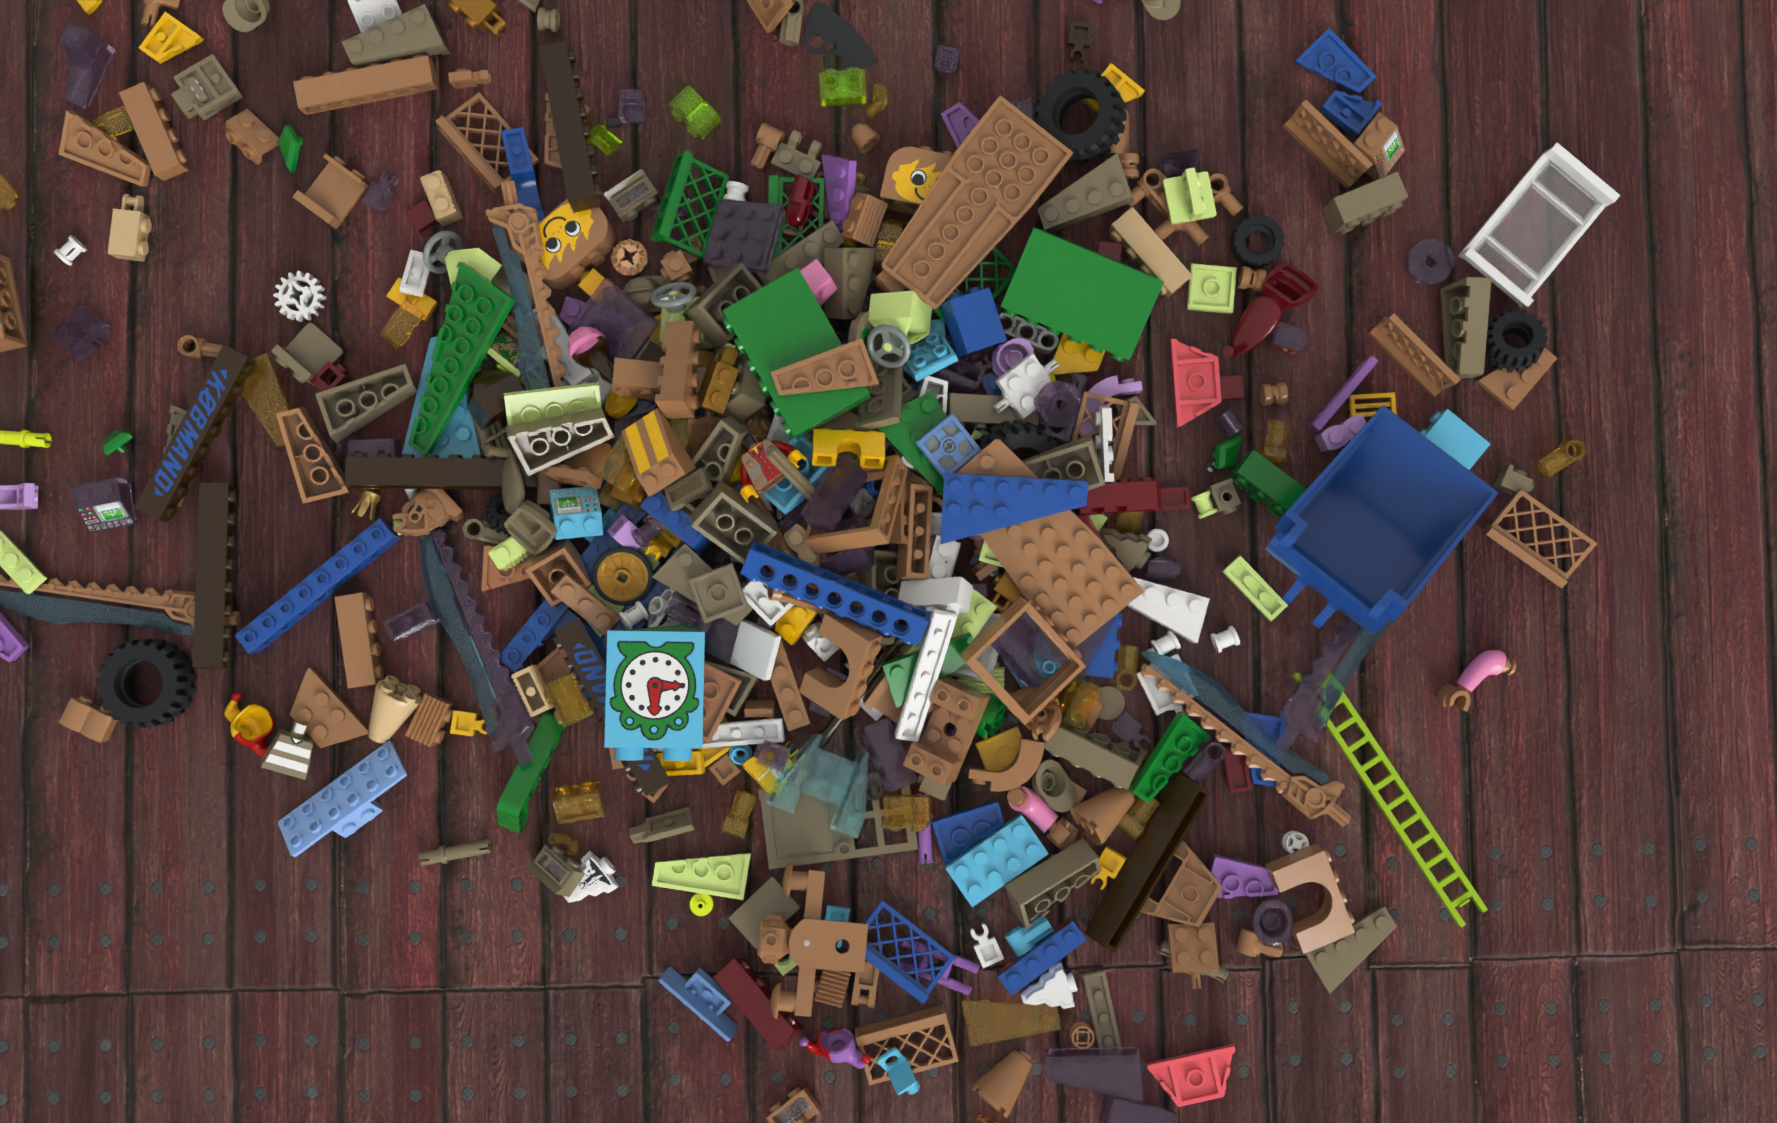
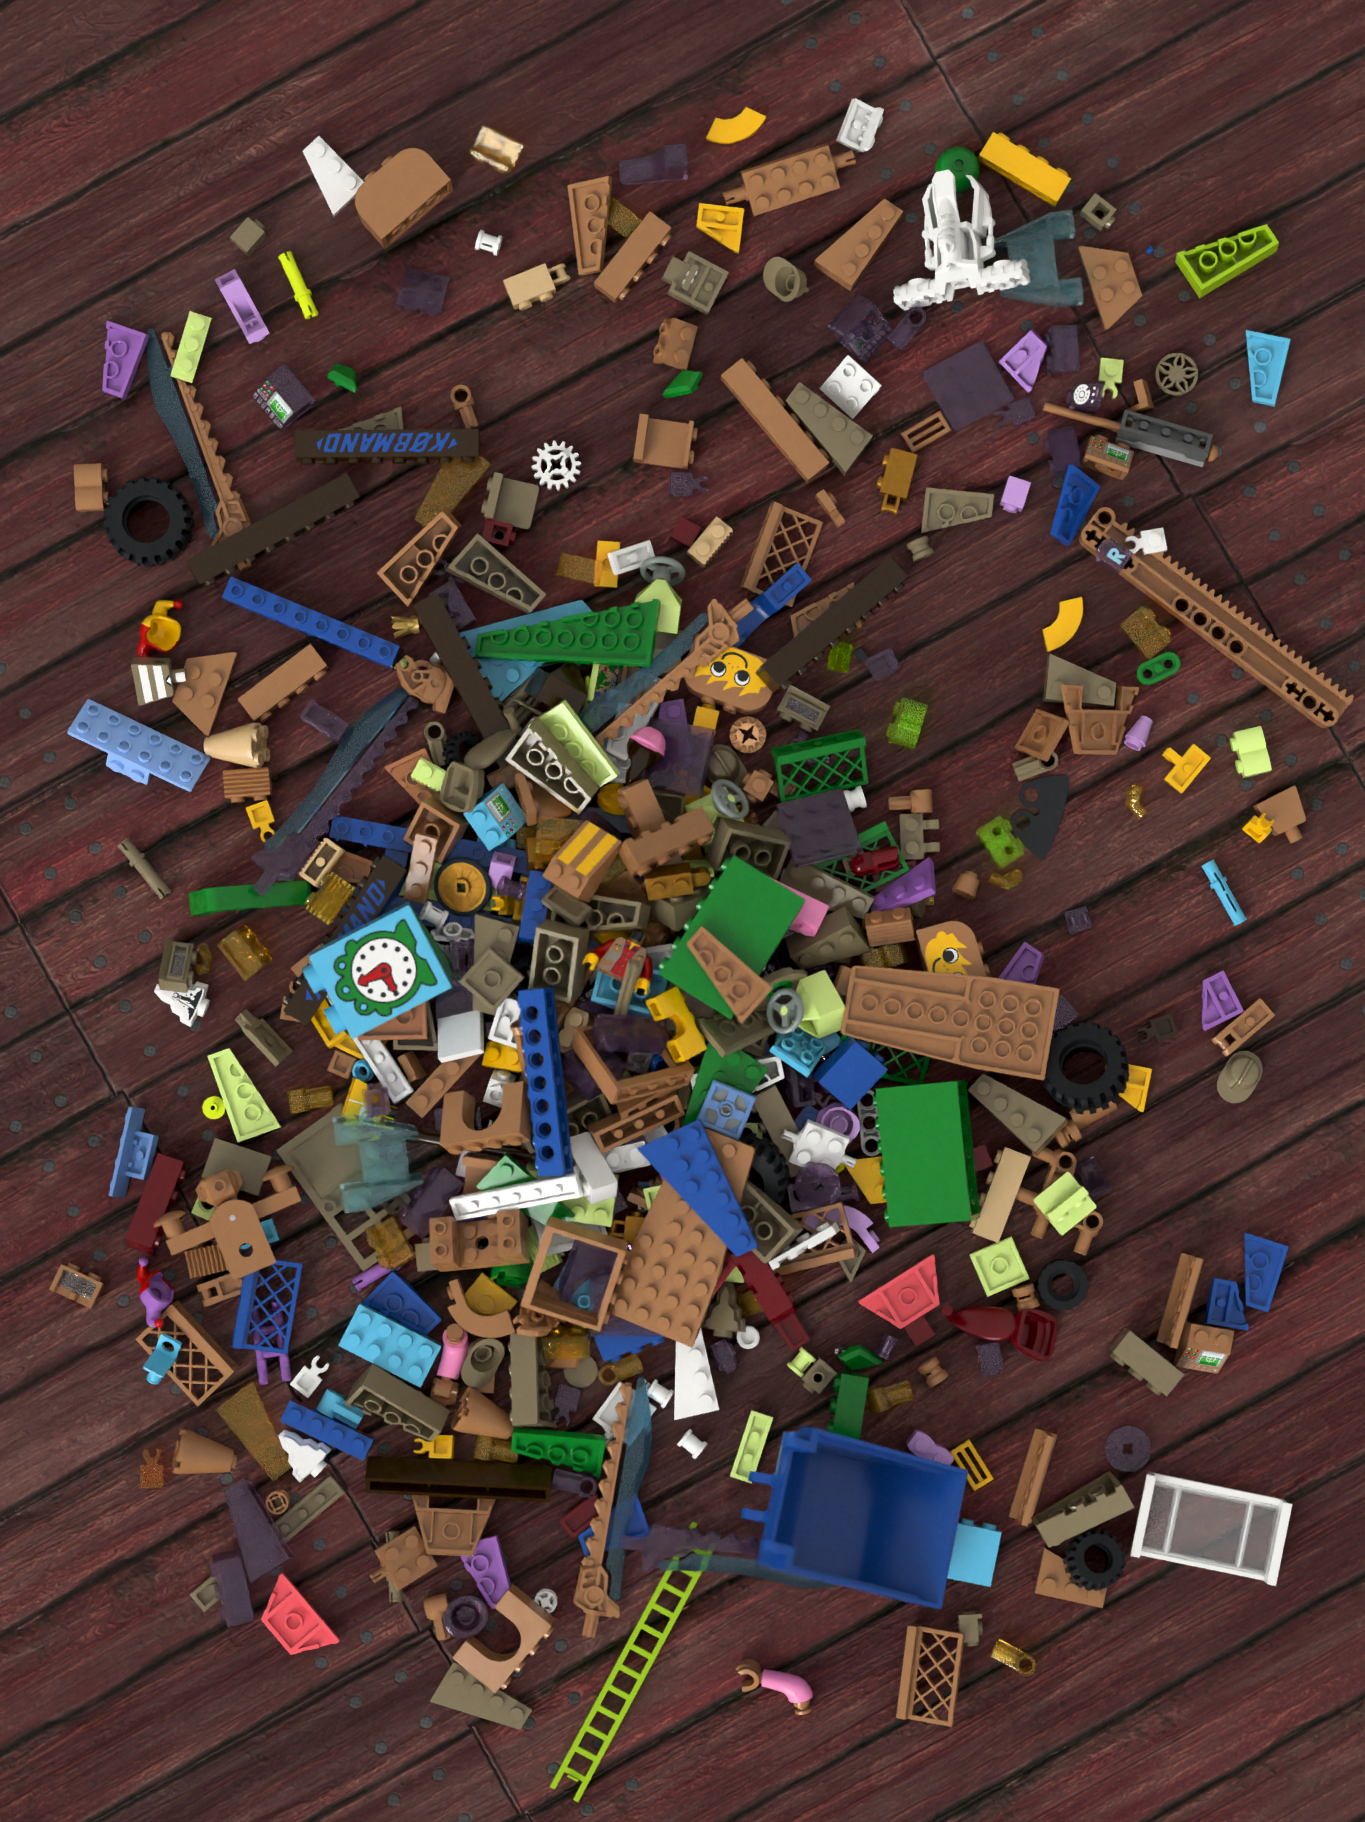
camera: 60 degrees right, 0 degrees up
medium lavender tile [1308,356,1378,433] -> none

